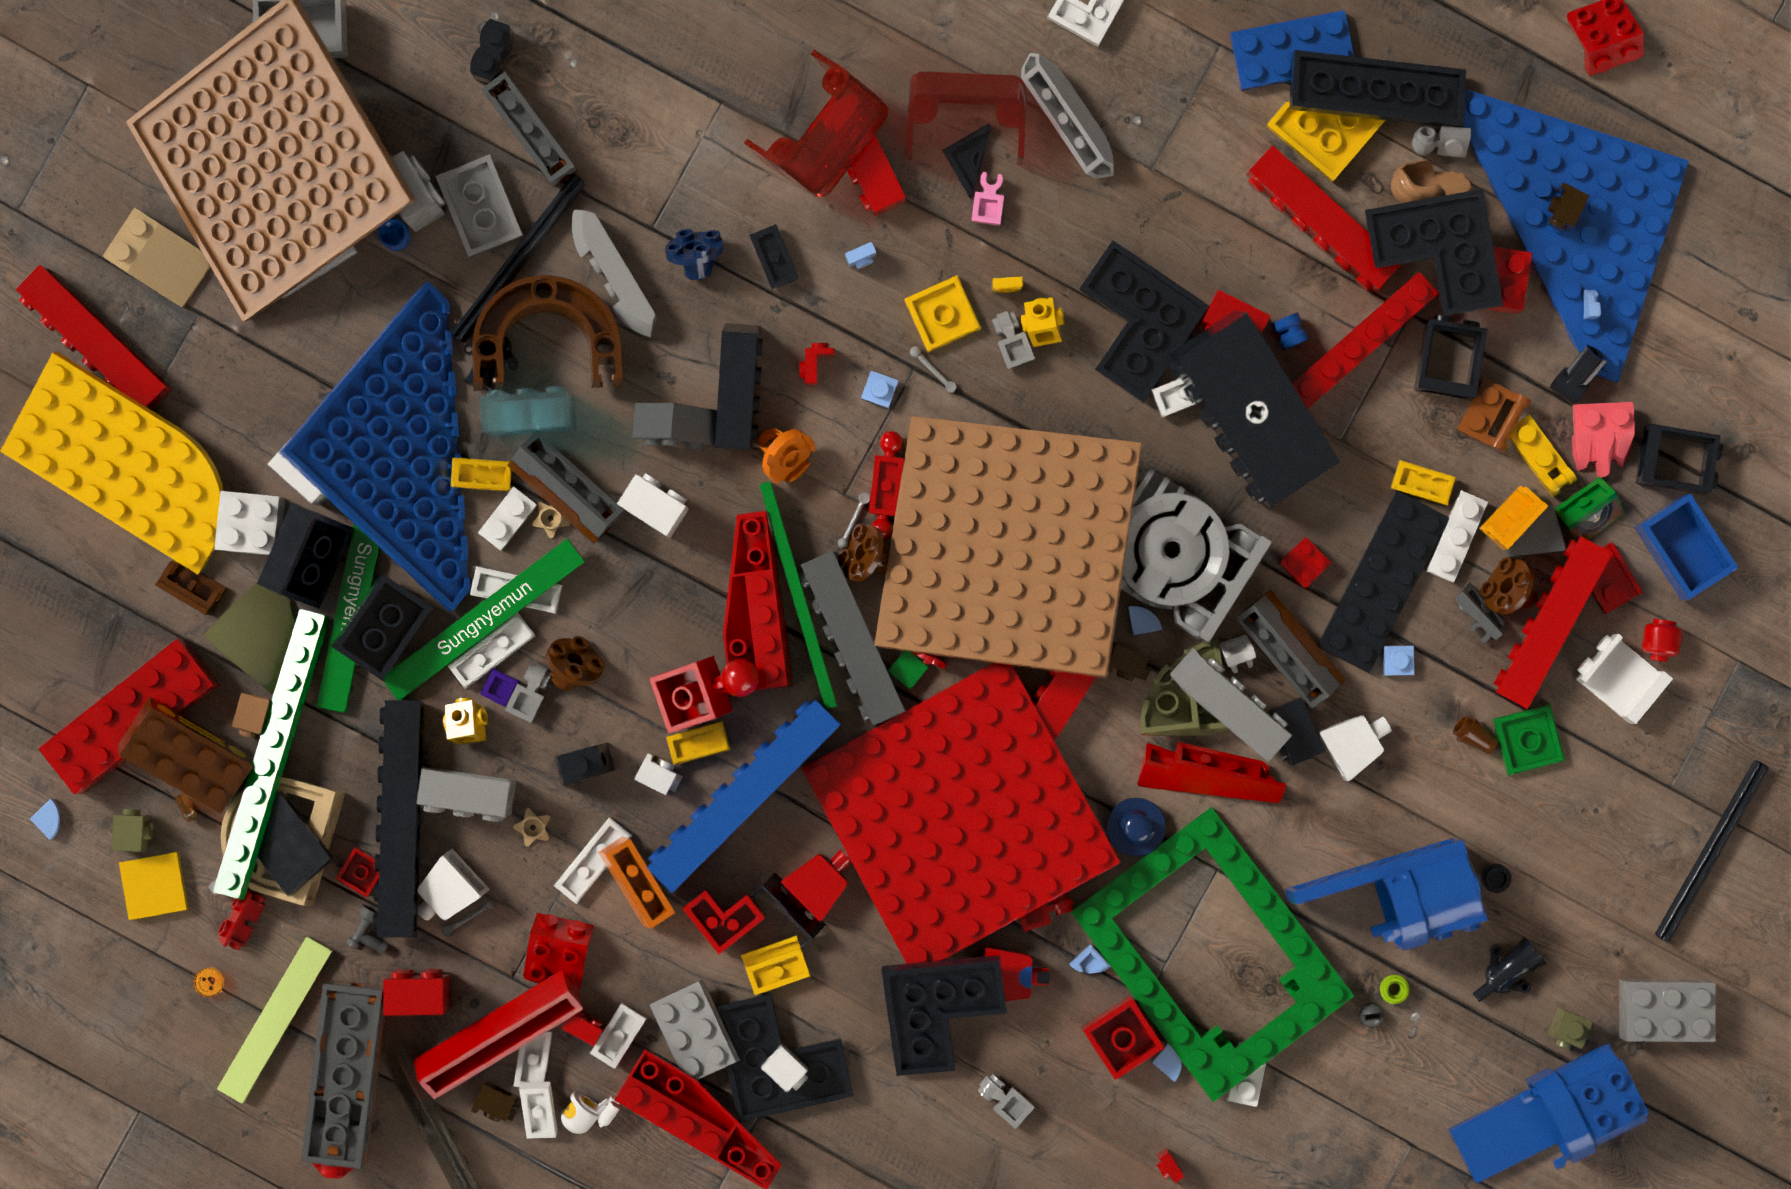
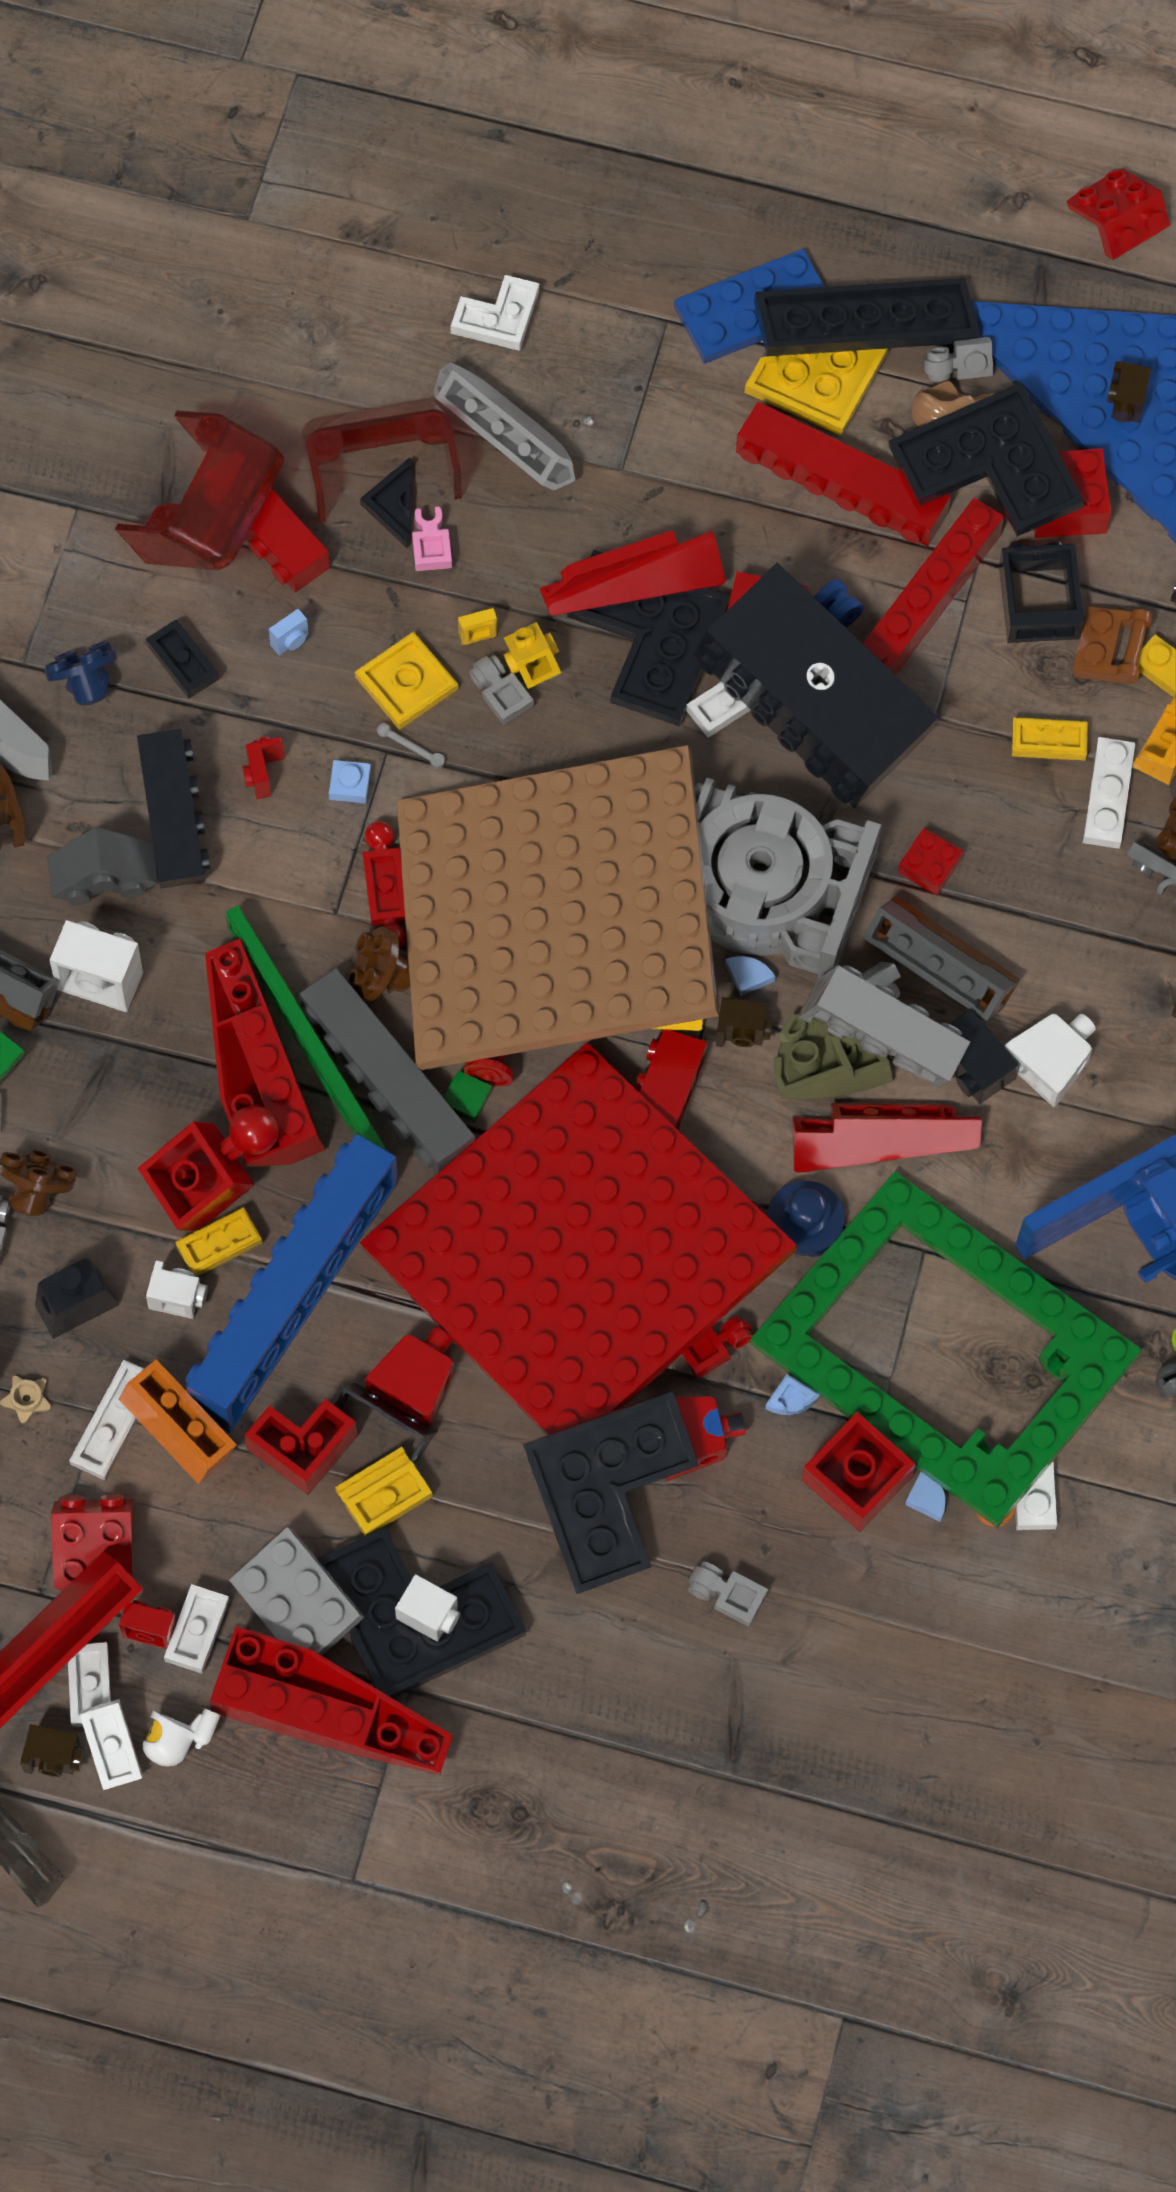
camera: 15 degrees left, 20 degrees down
orange tile [758,428,815,484] -> none
light grey hinge [838,493,870,549] -> none
red plate [1156,1148,1185,1183] -> none
black plate [1317,491,1449,673] -> none
light blue plate [1383,646,1414,676] -> none
none -> red wedge [540,530,725,616]

